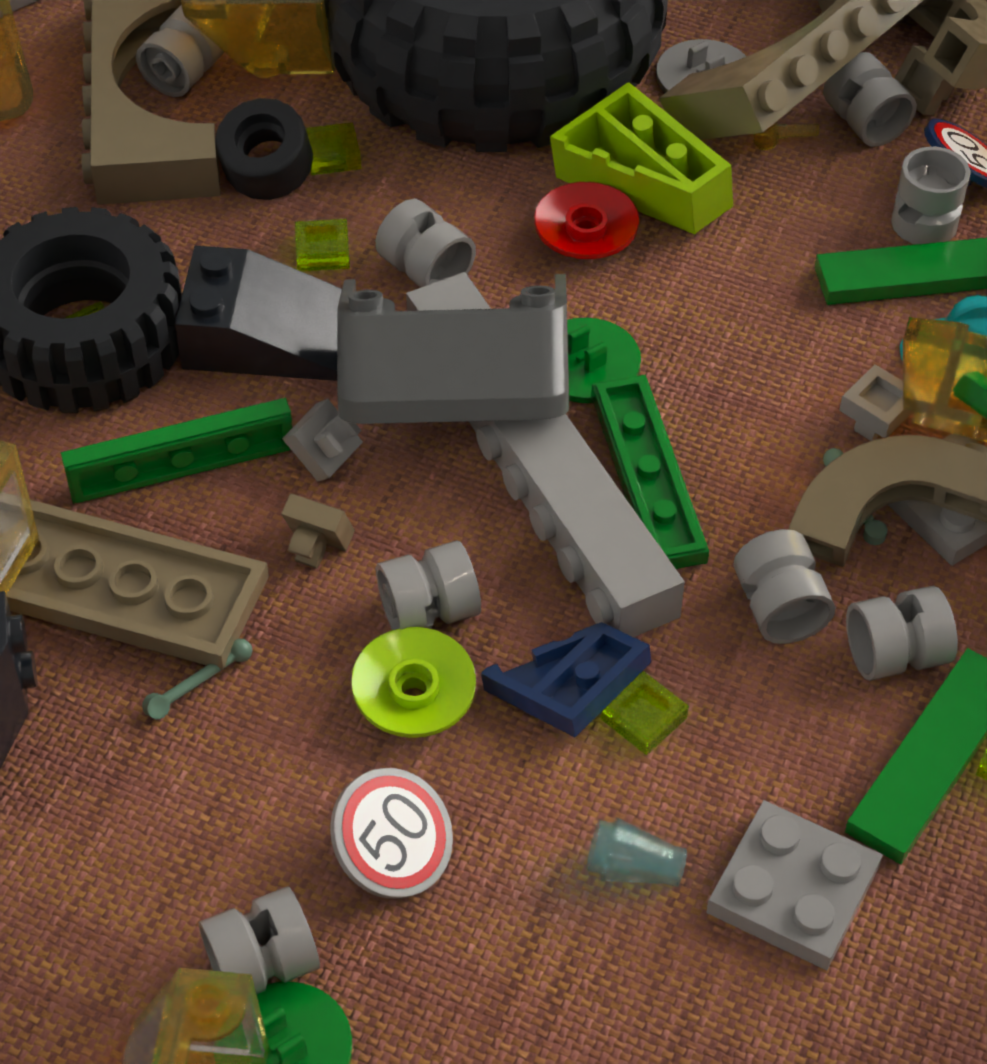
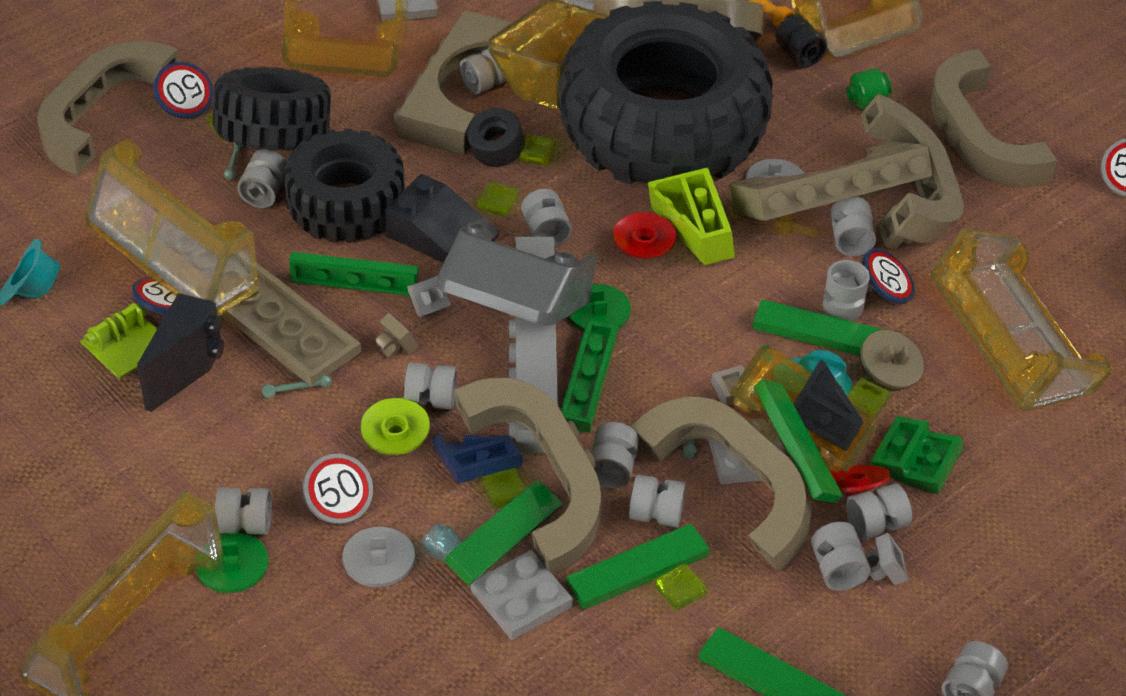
camera: 25 degrees right, 5 degrees down
none -> light grey piece [342,527,415,587]
none -> green tile [444,479,563,586]
none -> dark tan arch [454,378,601,575]

